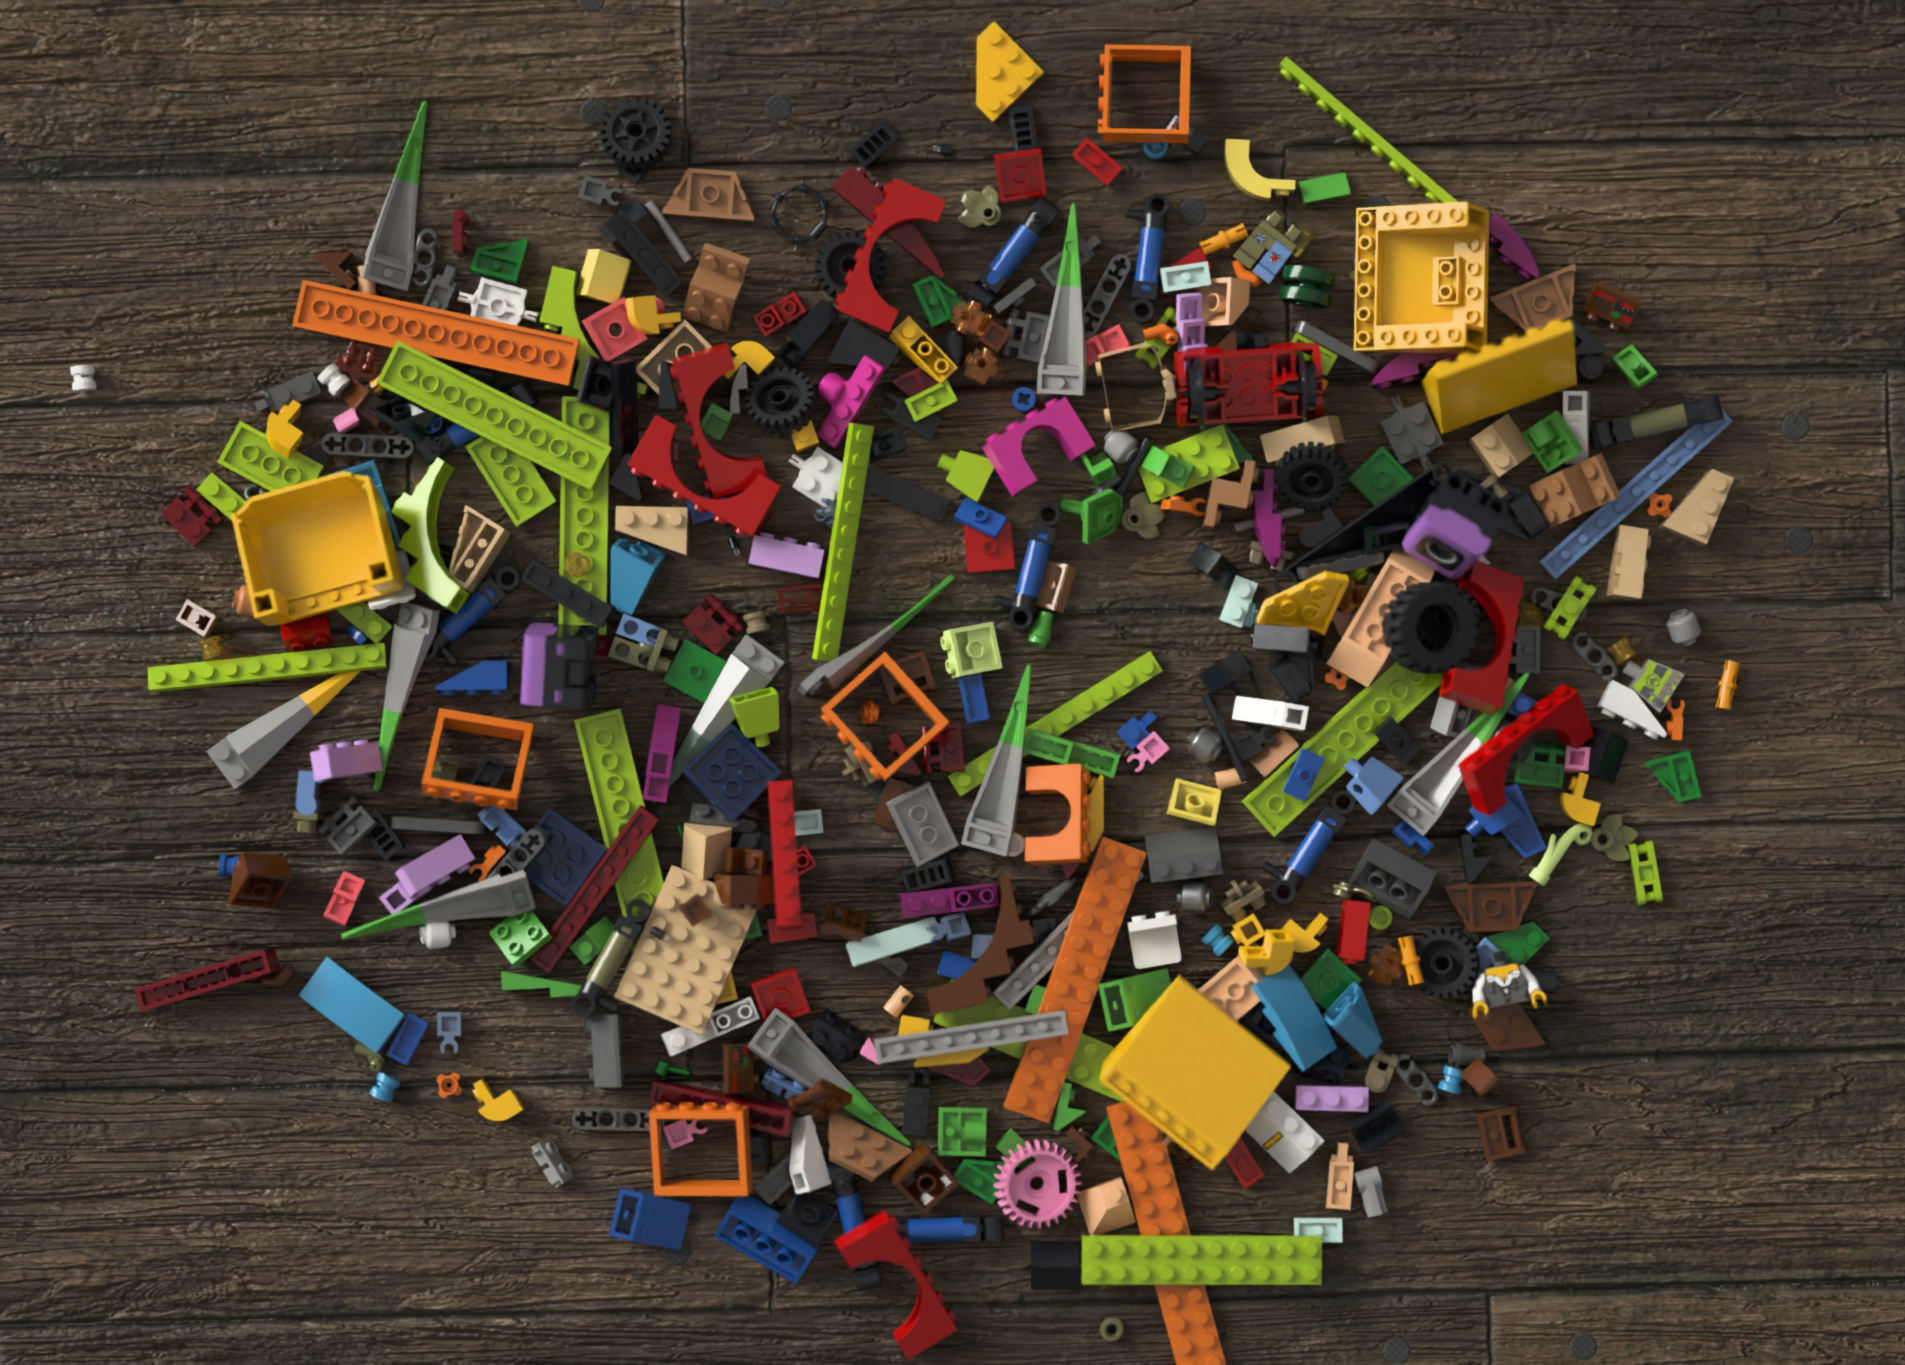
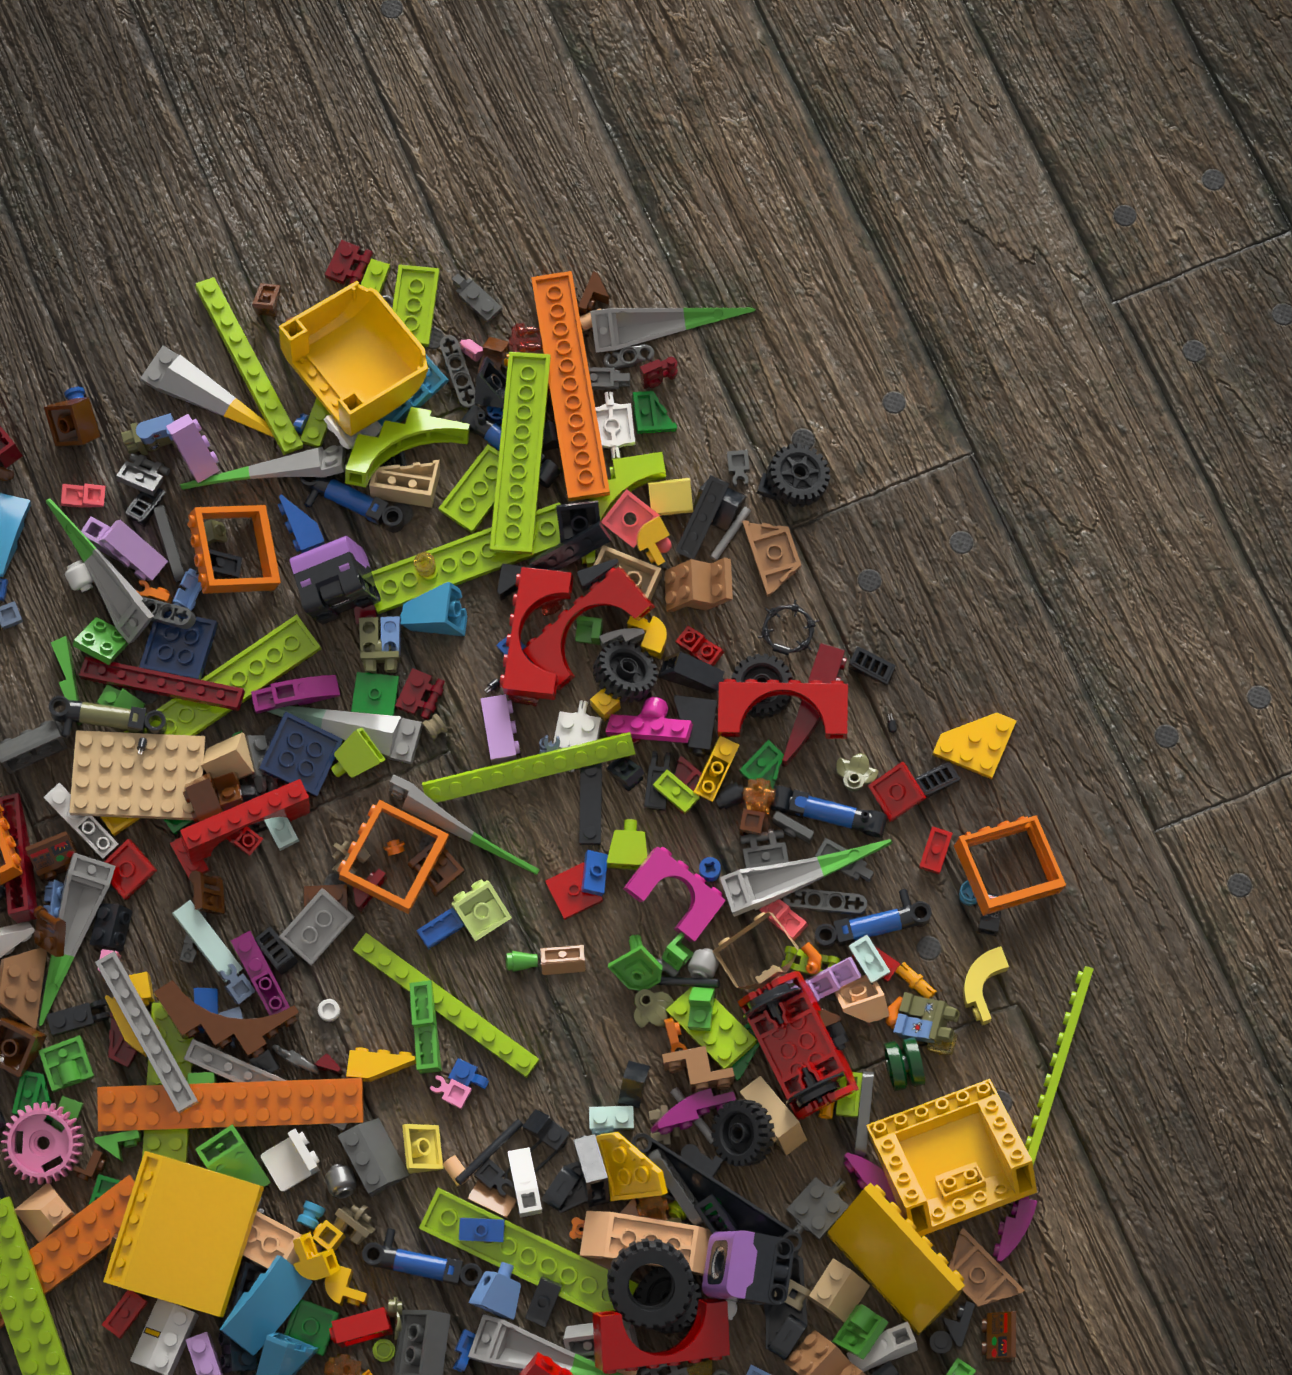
camera: 75 degrees right, 15 degrees down
white wheel [70,365,97,392] -> none
clear yellow wheel [197,635,226,661] -> none
yellow brick [266,400,303,459] -> none
red bracket [280,612,334,653] -> none
white wheel [317,363,351,396] -> none
black plate [520,559,614,628] -> none
tan wedge [615,506,689,557] -> none
green hand [654,1060,689,1077] -> none
reddish brown panel [678,893,713,927] -> none
clear red piece [777,575,825,614] -> none
light nougat piece [883,985,914,1018] -> none
dark red plate [919,723,965,775] -> none
light grey plate [961,663,1032,856] -> none
clear orange brick [964,347,1000,387] -> none
piece [993,502,1060,631] -> none
orange arch [1025,764,1091,865] -> none
flat silver head [1187,728,1223,763] -> none
bright green slope [1299,173,1351,205] -> none
green plate [1348,446,1414,507] -> none

